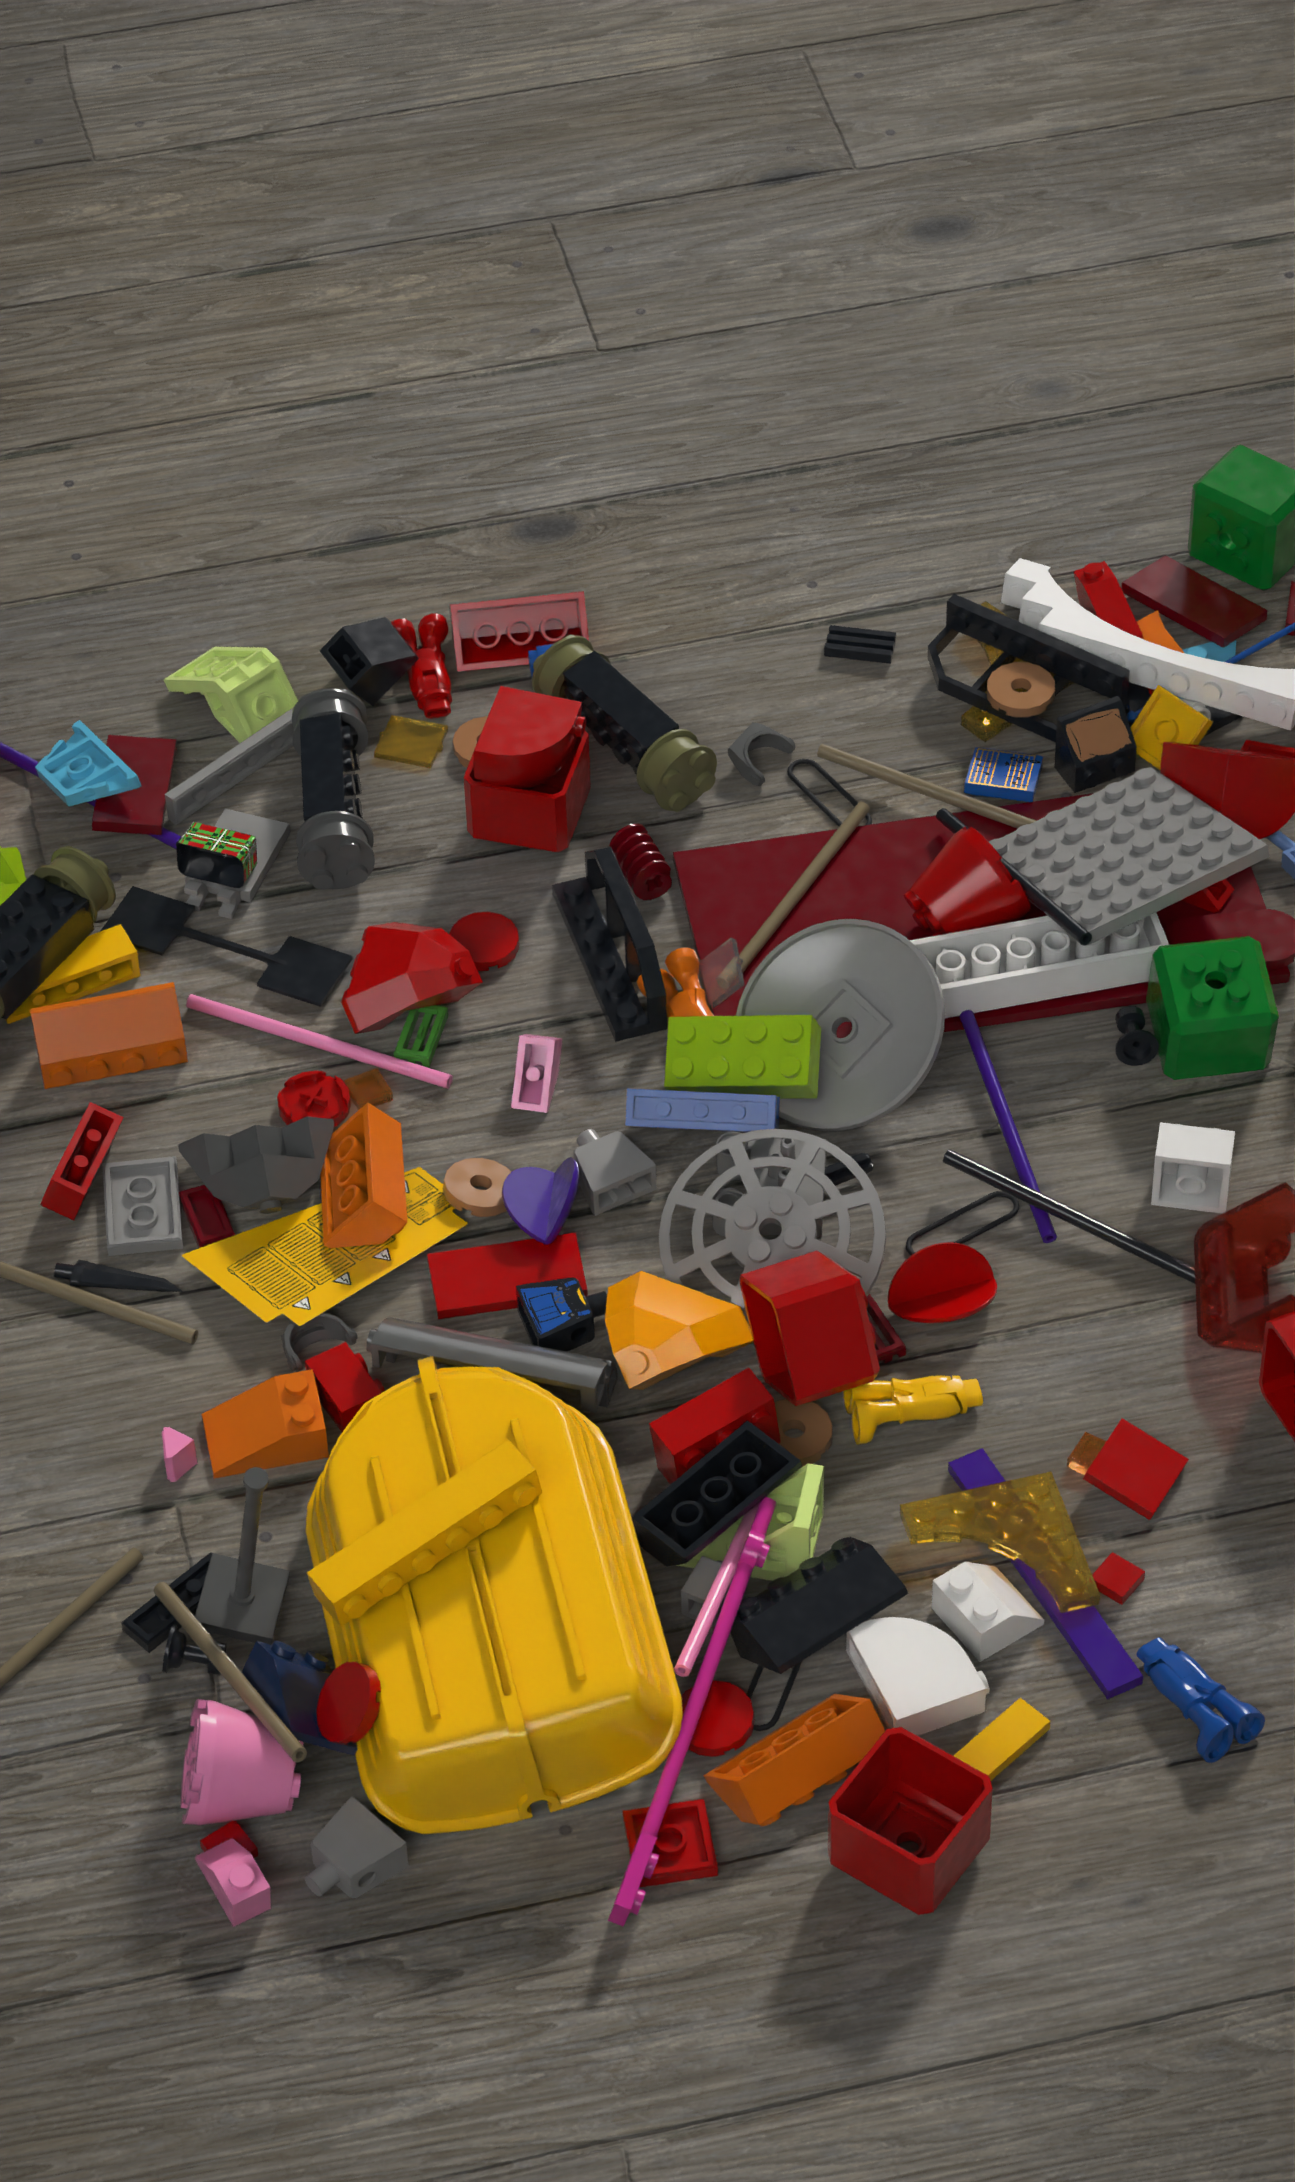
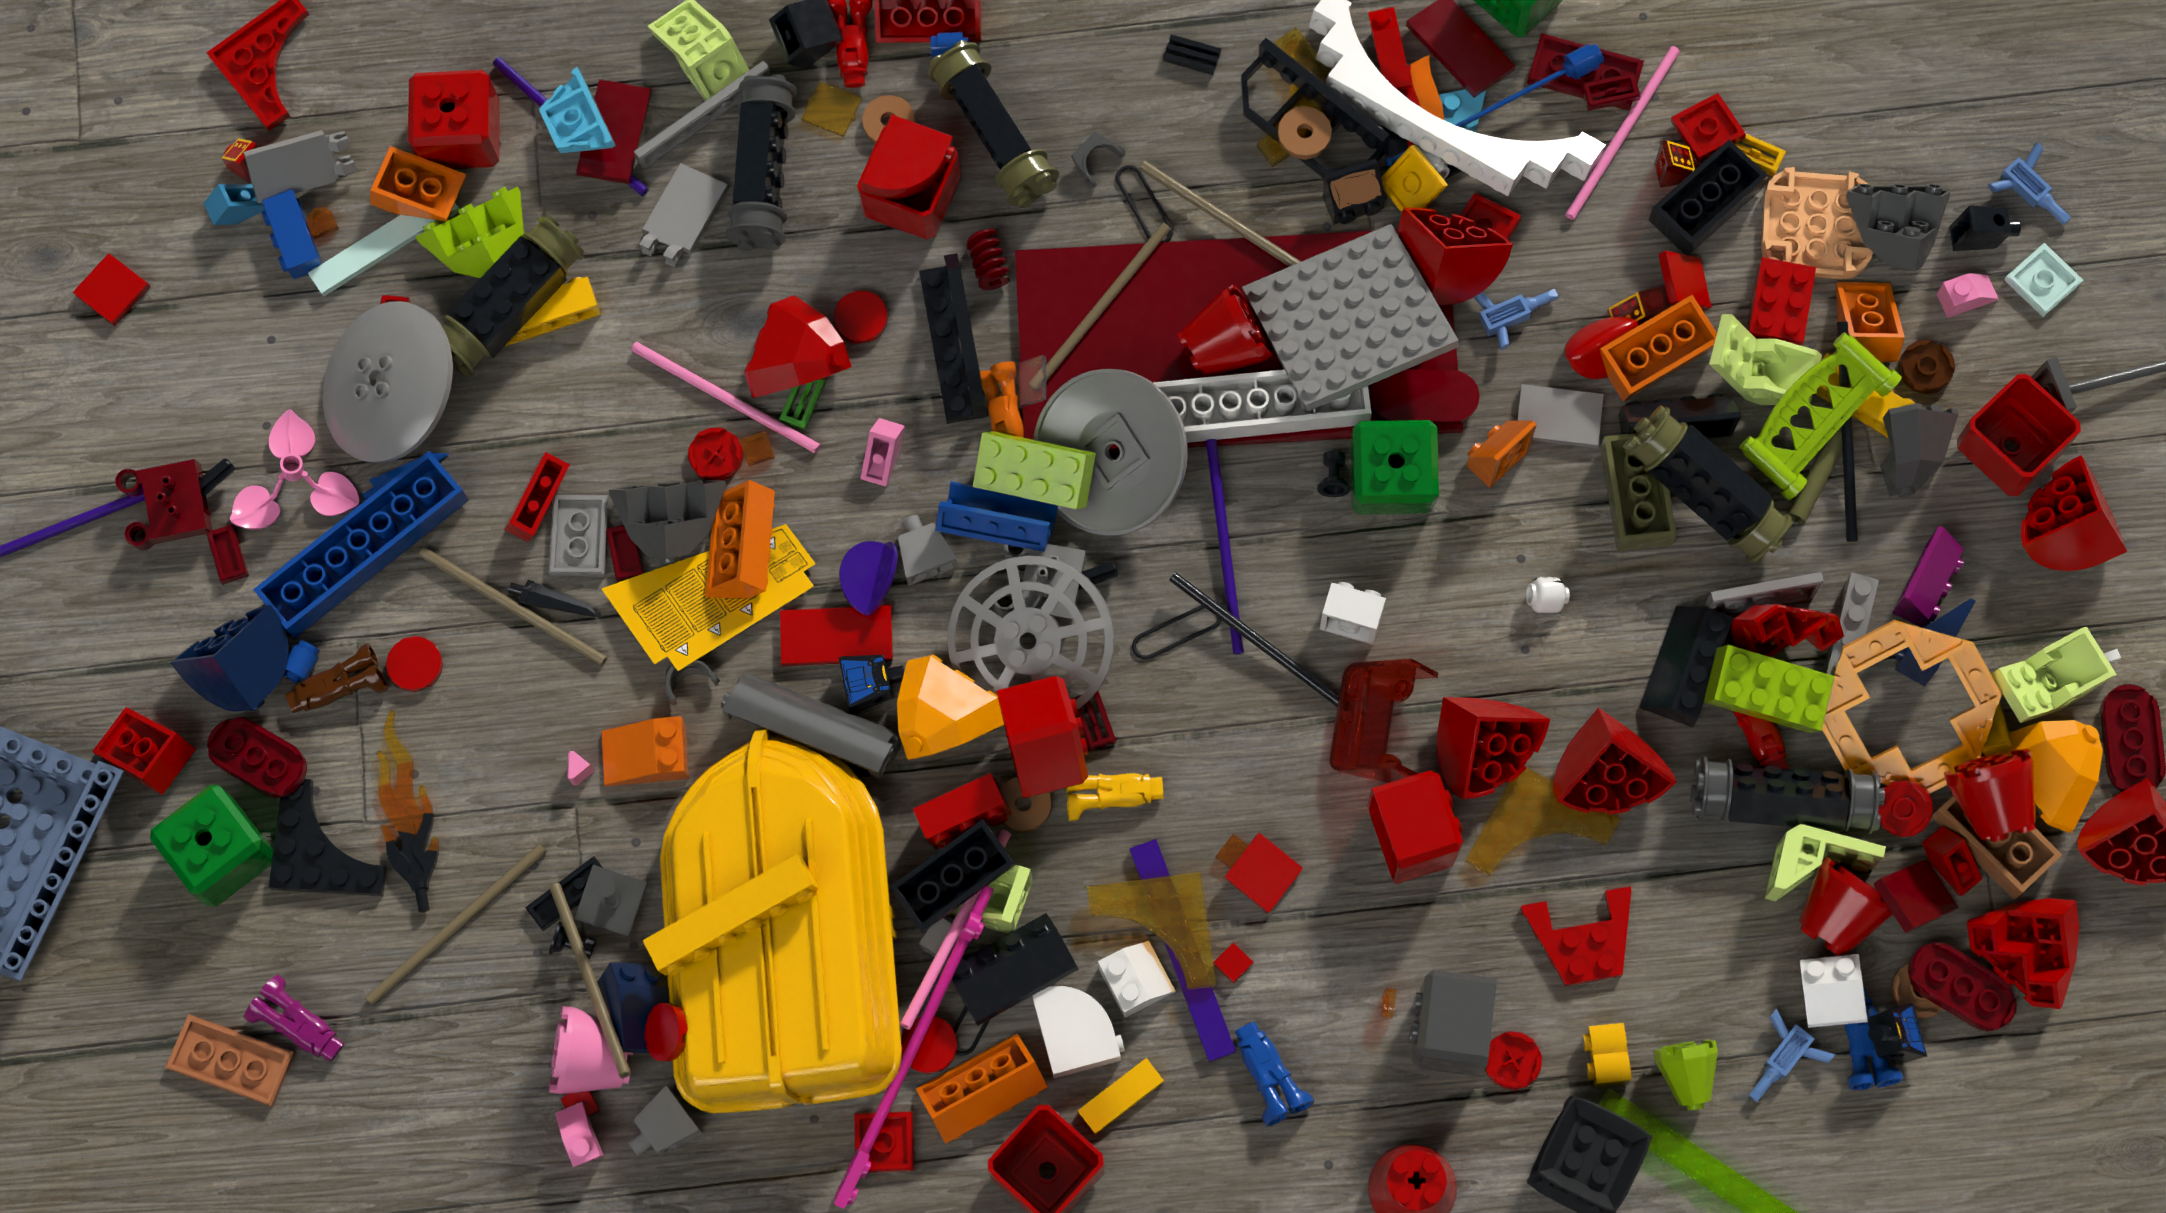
camera: 10 degrees right, 25 degrees up
orange slope [30,982,188,1089] -> none
black hinge [101,886,353,1007] -> none
piece [176,822,257,888] -> none
red brick [305,1342,385,1432] -> none
medium nougat tile [443,1158,511,1217] -> none
red piece [887,1242,997,1324] -> none
black piece [936,808,1092,946] -> none
blue tile [964,747,1043,802] -> none

